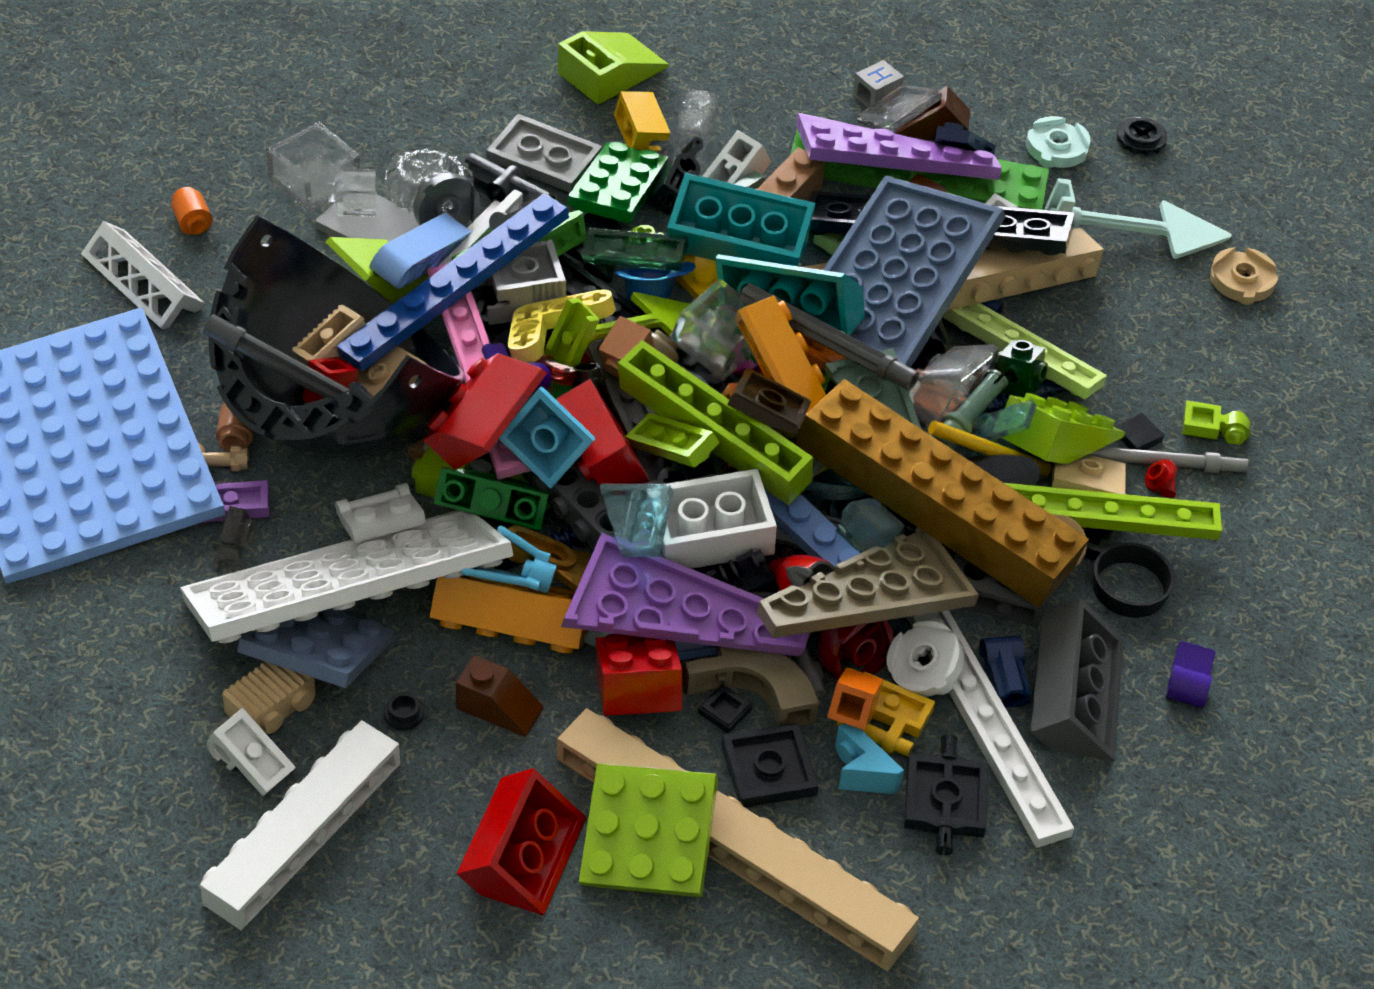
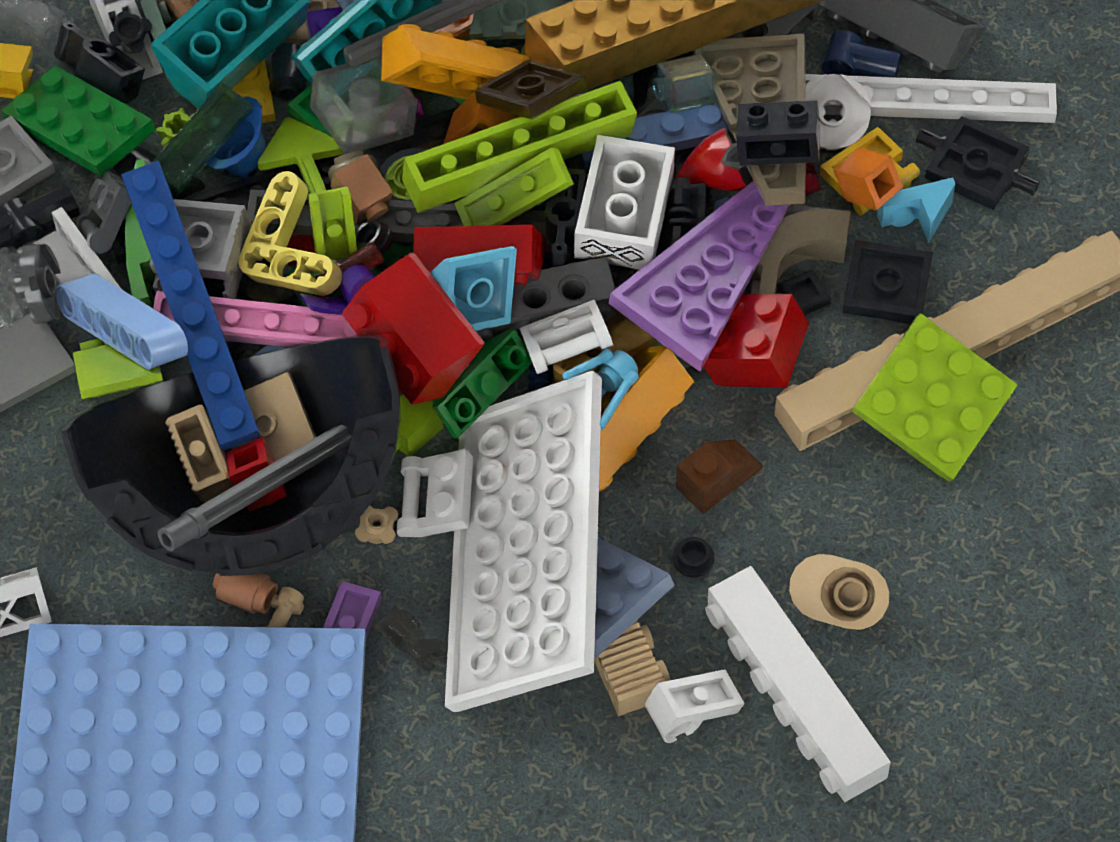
camera: 60 degrees left, 10 degrees up
red slope [457,768,586,915] -> none
clear light blue wing [600,484,674,557] -> none
none -> black plate [109,11,152,53]
none -> tan plate [355,505,398,544]
none -> white plate [520,300,613,374]
none -> black brick [736,100,821,165]
none -> tan piece [789,554,890,630]

